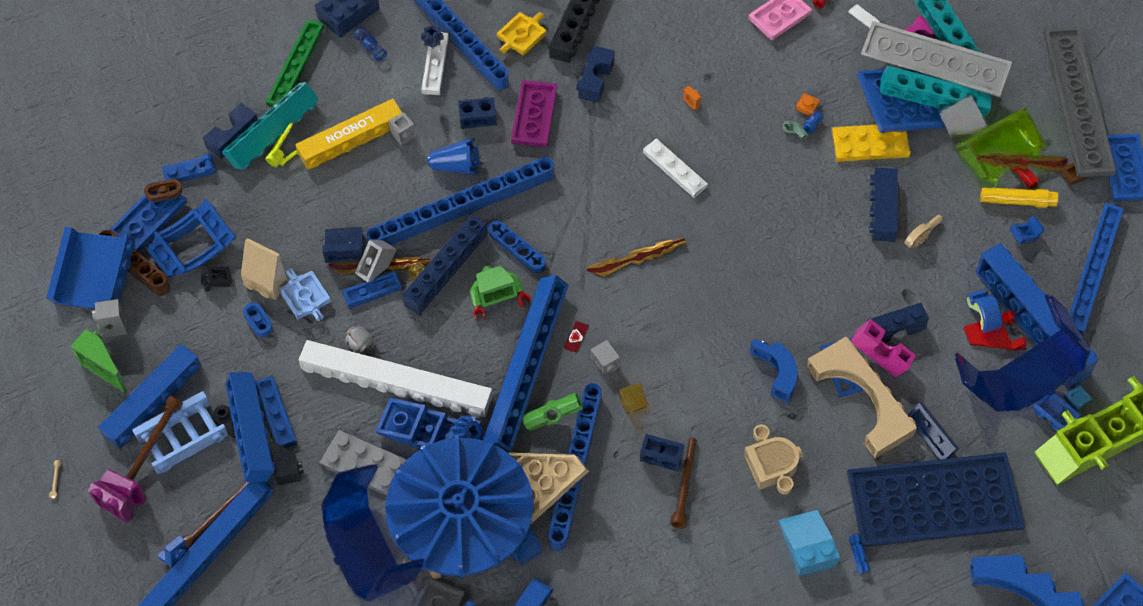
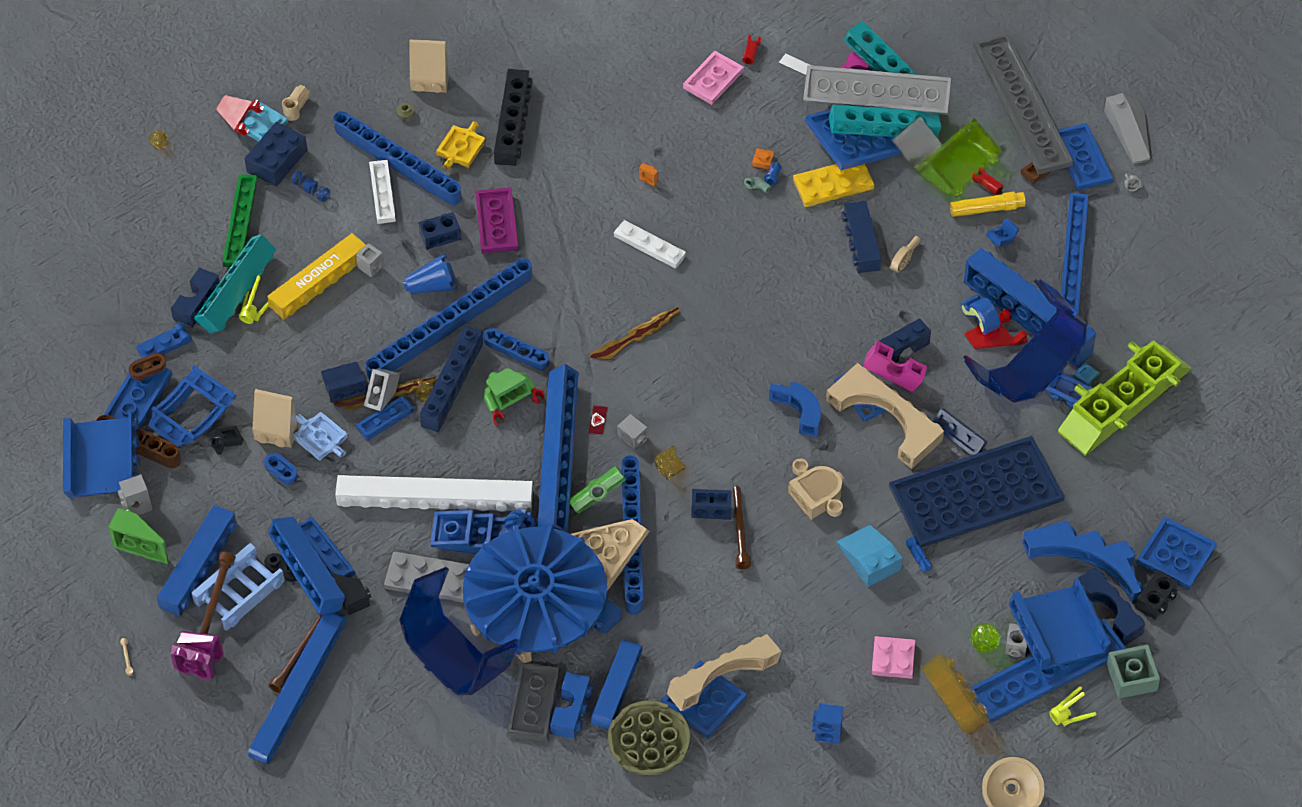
camera: 15 degrees left, 5 degrees down
blue bracket [158,536,186,568] -> none
light grey head [345,326,374,355] -> none
dark blue gear [421,25,444,48] -> none
dark blue arch [576,46,615,103] -> none
pearl gold sword [977,153,1068,172] -> none

